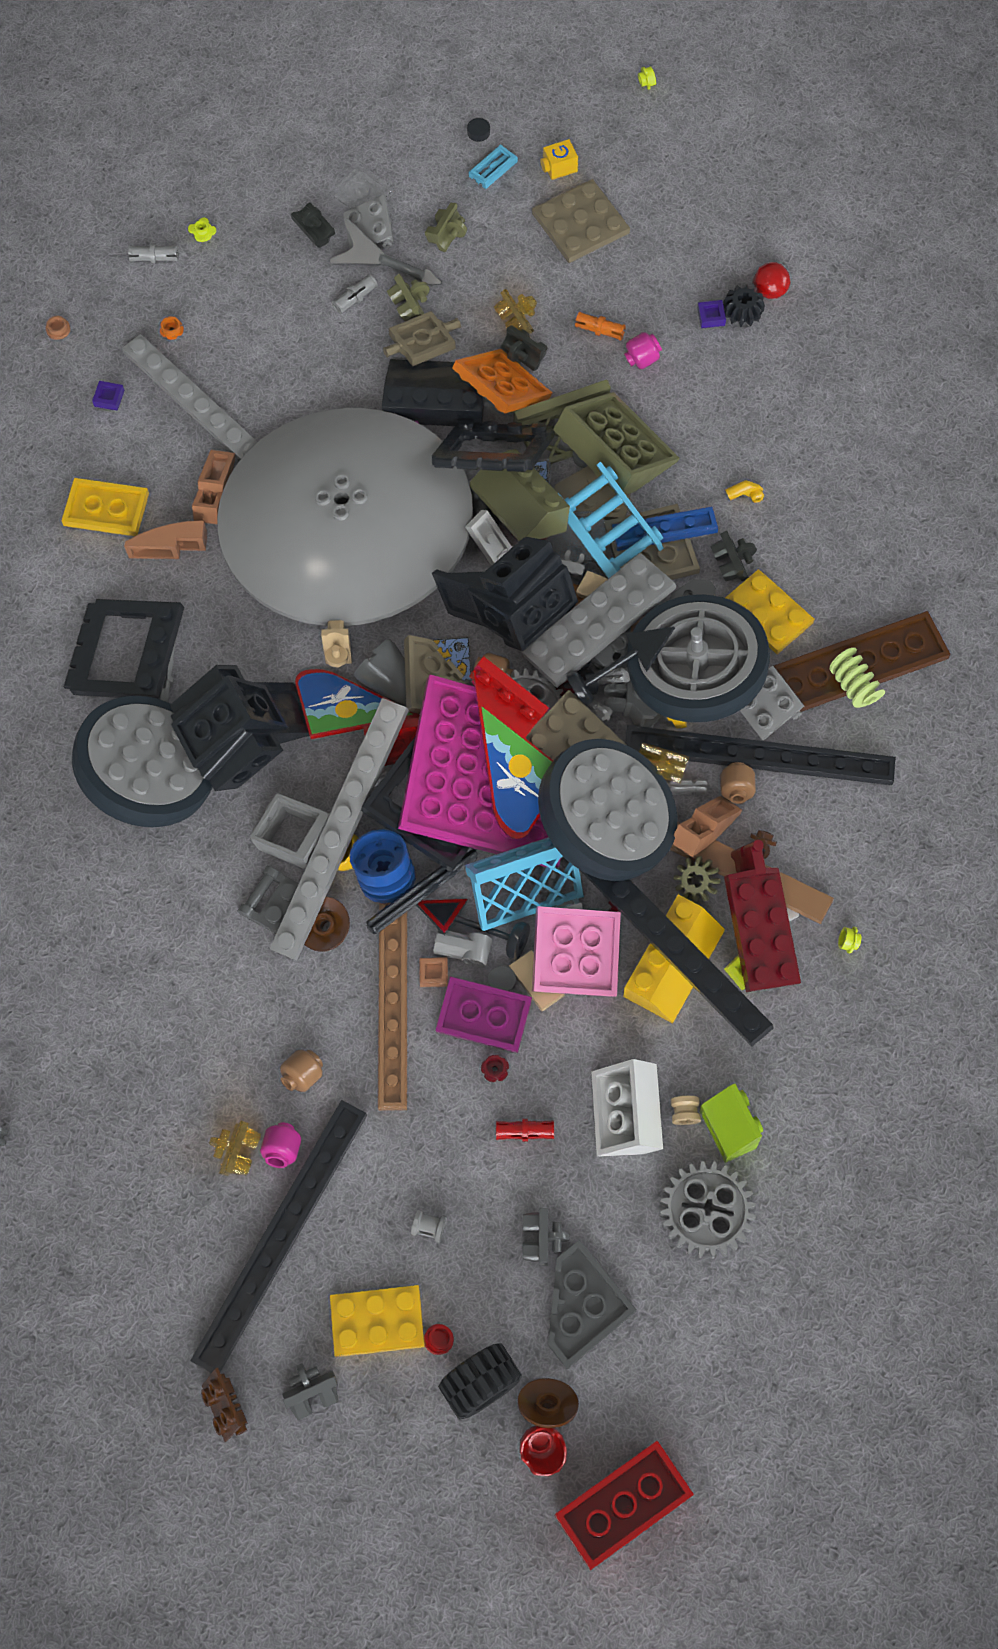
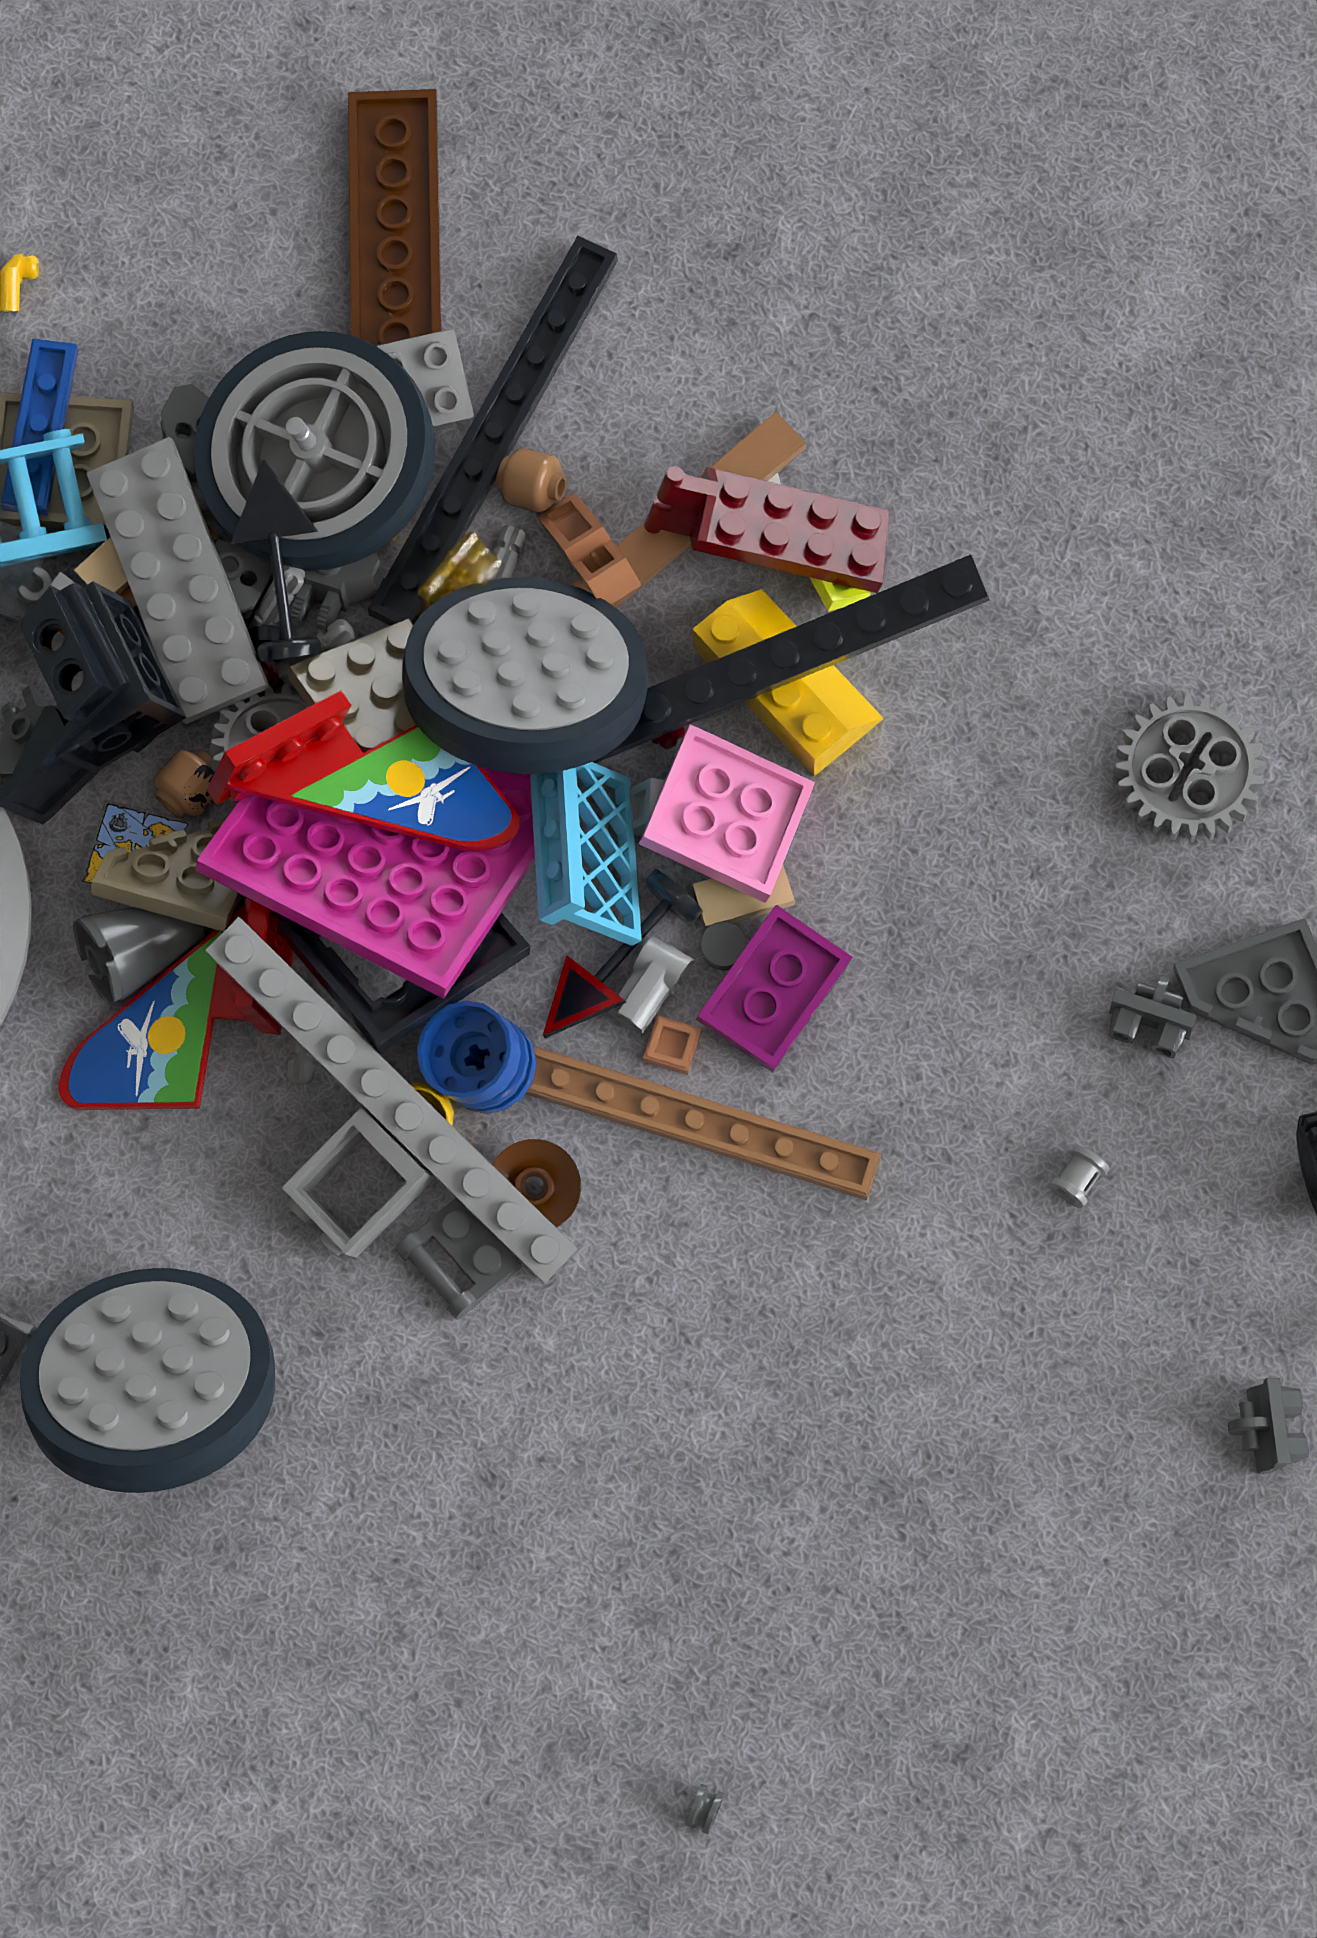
camera: 70 degrees left, 5 degrees up
black piece [170,665,310,791] -> none
black plate [190,1100,367,1373] -> none
reddish brown hinge [201,1368,248,1442] -> none
clear yellow hips [209,1121,261,1176] -> none
dark pink head [260,1122,301,1168] -> none
medium nougat head [280,1050,323,1092] -> none
tan hips [321,620,352,667] -> none
yellow plate [330,1285,425,1357] -> none
black axle [366,848,478,934] -> none
red plate [424,1324,454,1355] -> none
dark red plate [481,1055,509,1082] -> none
red pin [496,1118,554,1142] -> none
white slope [591,1059,663,1156] -> none
tan wheel [671,1096,701,1125] -> none
olive gear [673,856,721,903] -> none
lime slope [699,1084,763,1163] -> none
pearl dark grey hips [710,531,757,582] -> none
yellow plate [725,569,815,654] -> none
reddish brown plate [750,830,777,859] -> none
yellowish green piece [829,648,885,708] -> none
neon yellow plate [838,926,862,954] -> none

